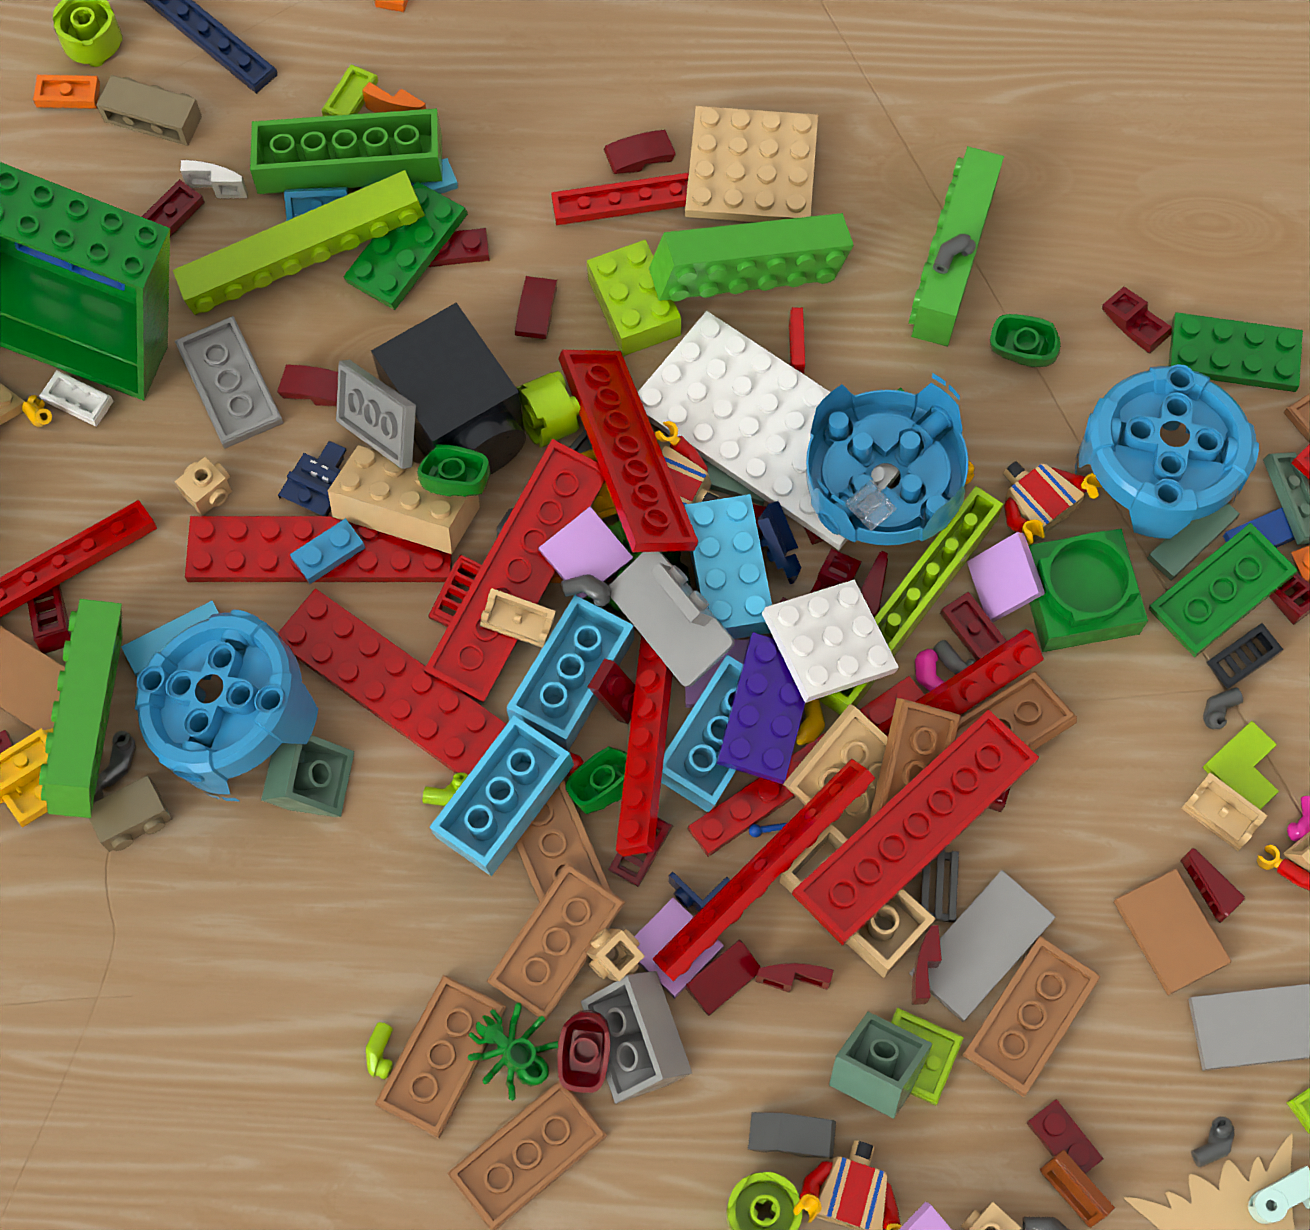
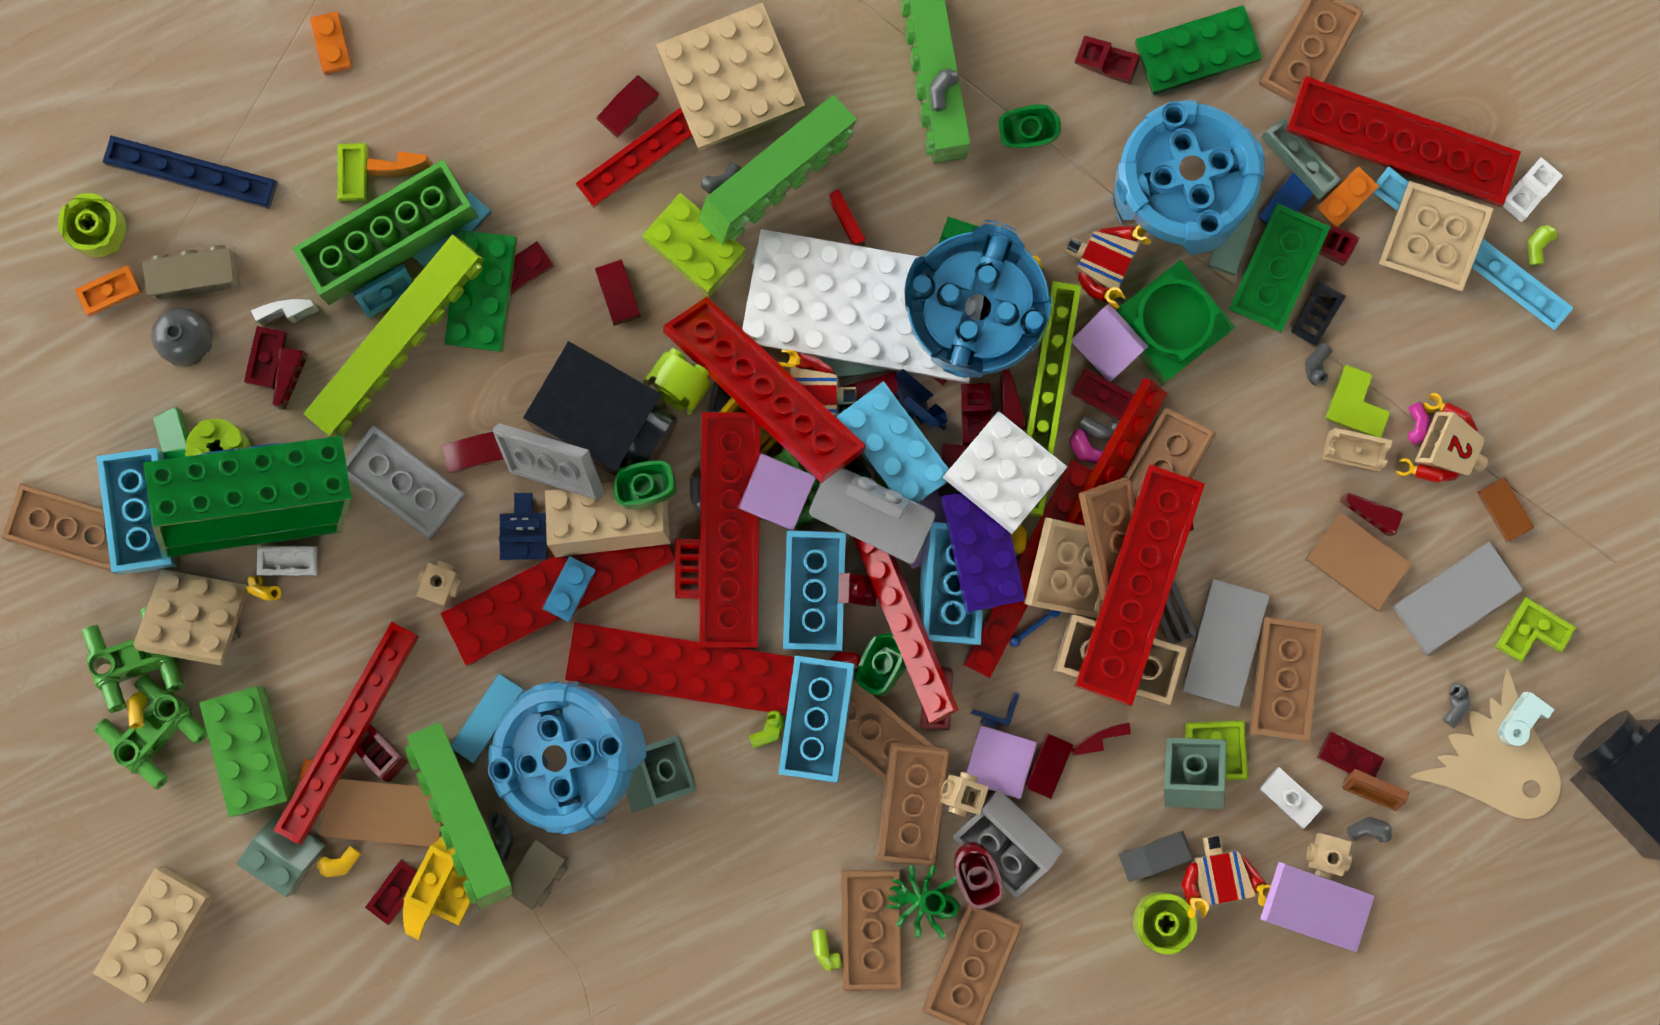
camera: 30 degrees left, 15 degrees up
tan hinge [480,588,556,648] -> none
dark grey arm [561,574,611,607] -> none
red plate [652,759,875,982] -> none
clear brick [845,479,897,531] -> none
dark red slope [912,925,942,1005] -> none
none -> dark grey cylinder [151,307,213,367]
none -> dark red slope [272,348,308,410]
none -> white plate [1258,767,1323,829]

